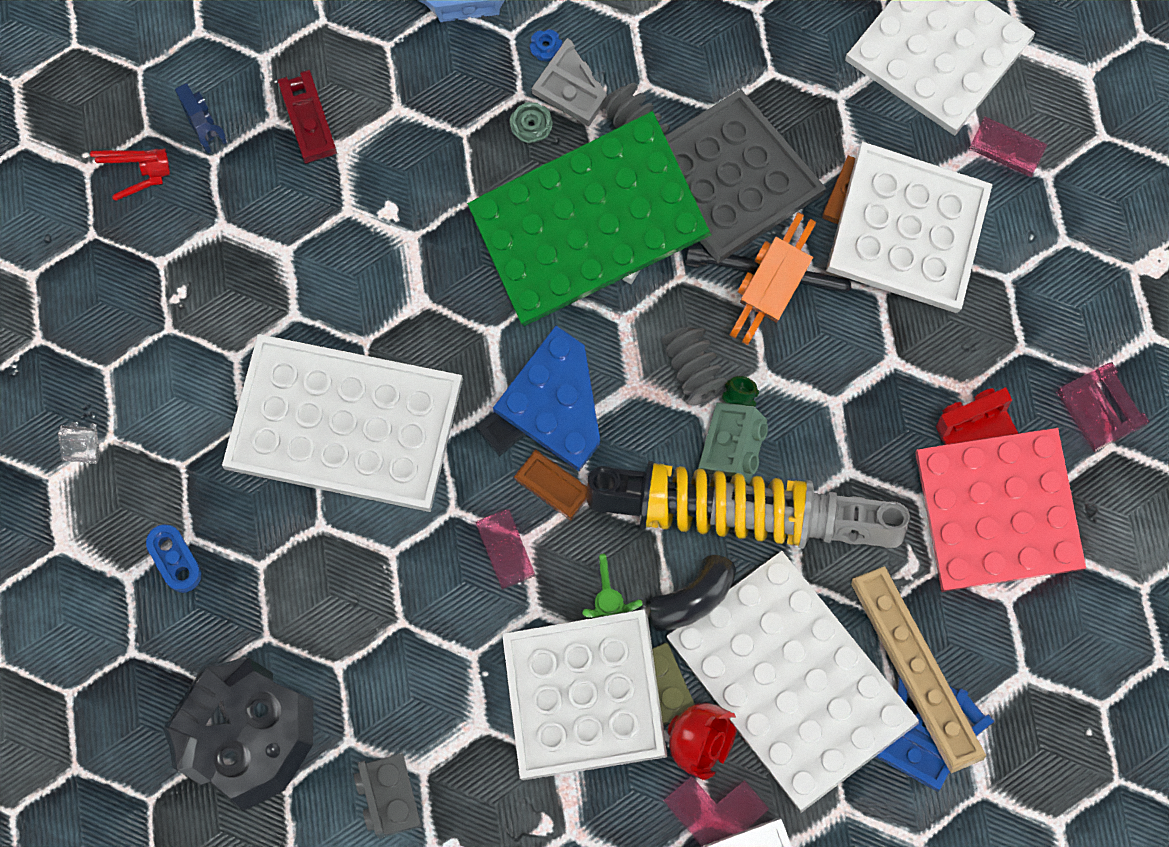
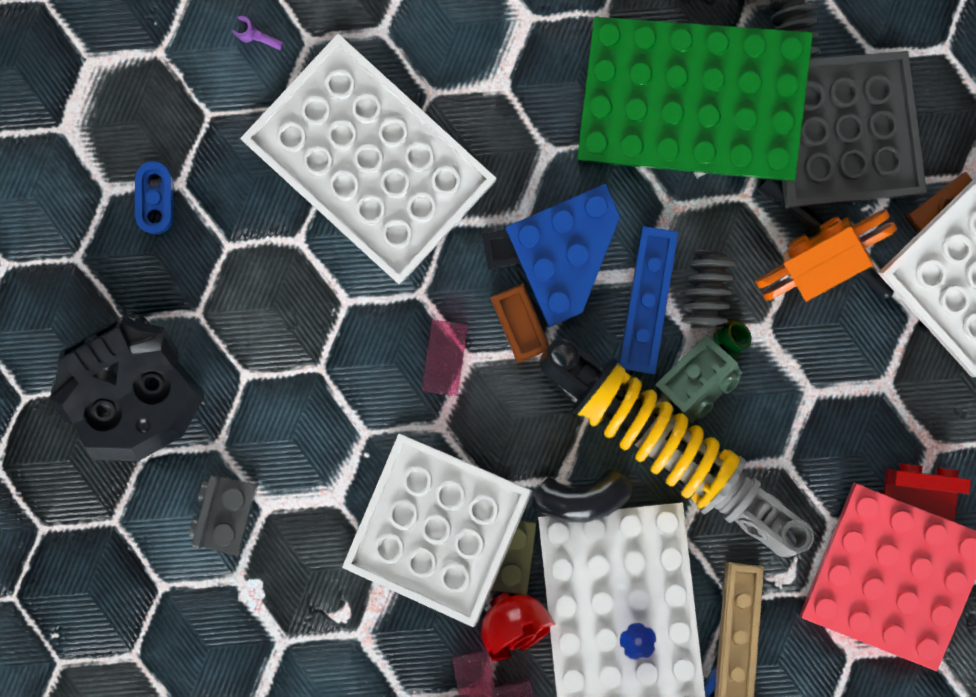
camera: 30 degrees right, 15 degrees up
clear tile [58,422,100,464] -> none
bright green plant [582,553,642,619] -> none
none -> medium lavender hand [232,16,284,50]
none -> blue plate [619,226,678,375]
none -> clear blue plate [620,623,656,660]

